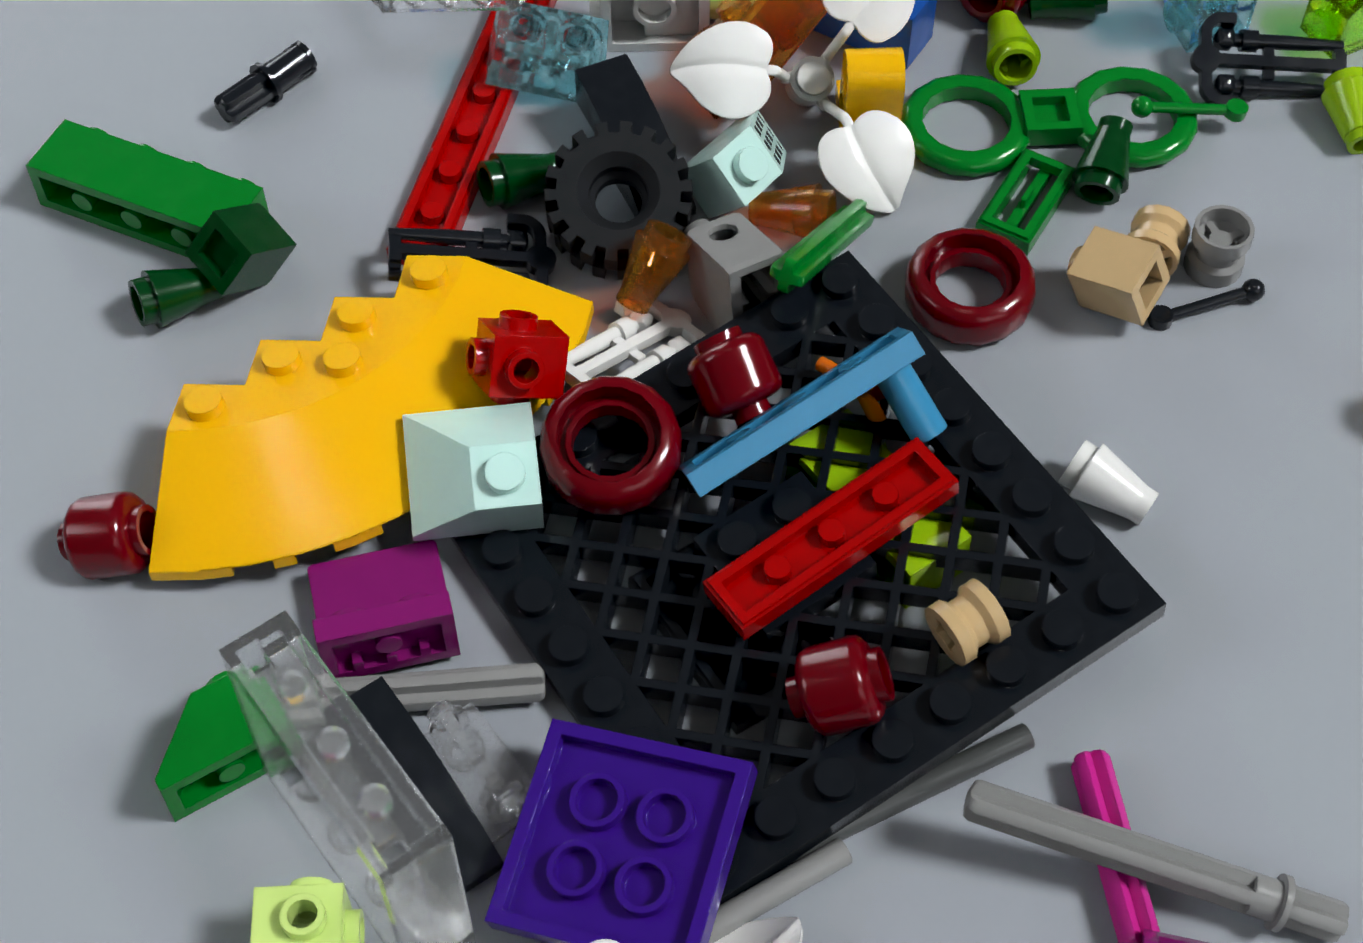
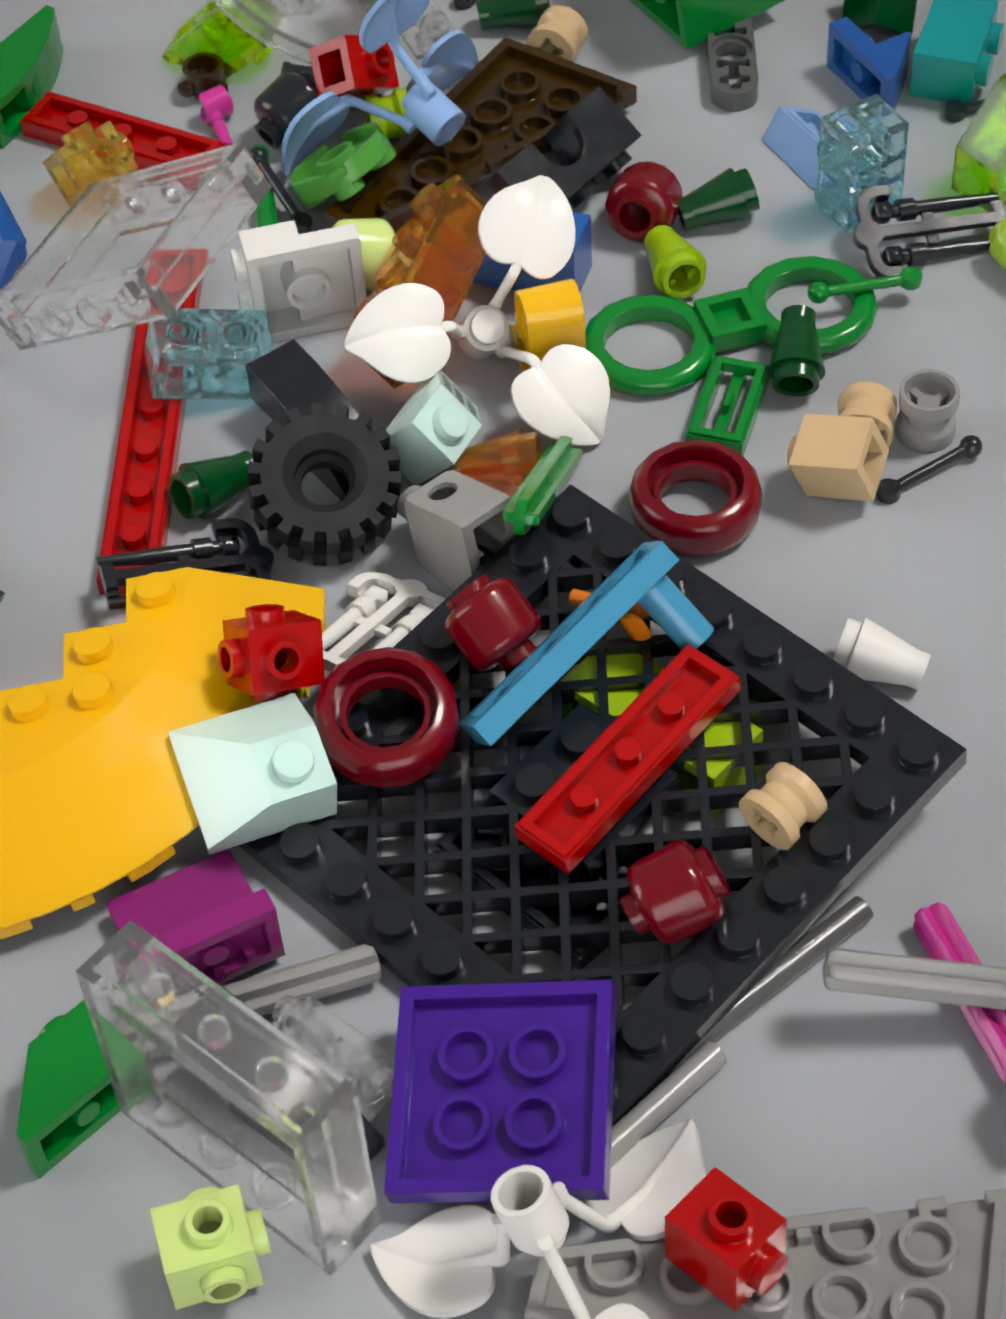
camera: 10 degrees left, 5 degrees down
clear orange cone [616,219,692,314] -> none

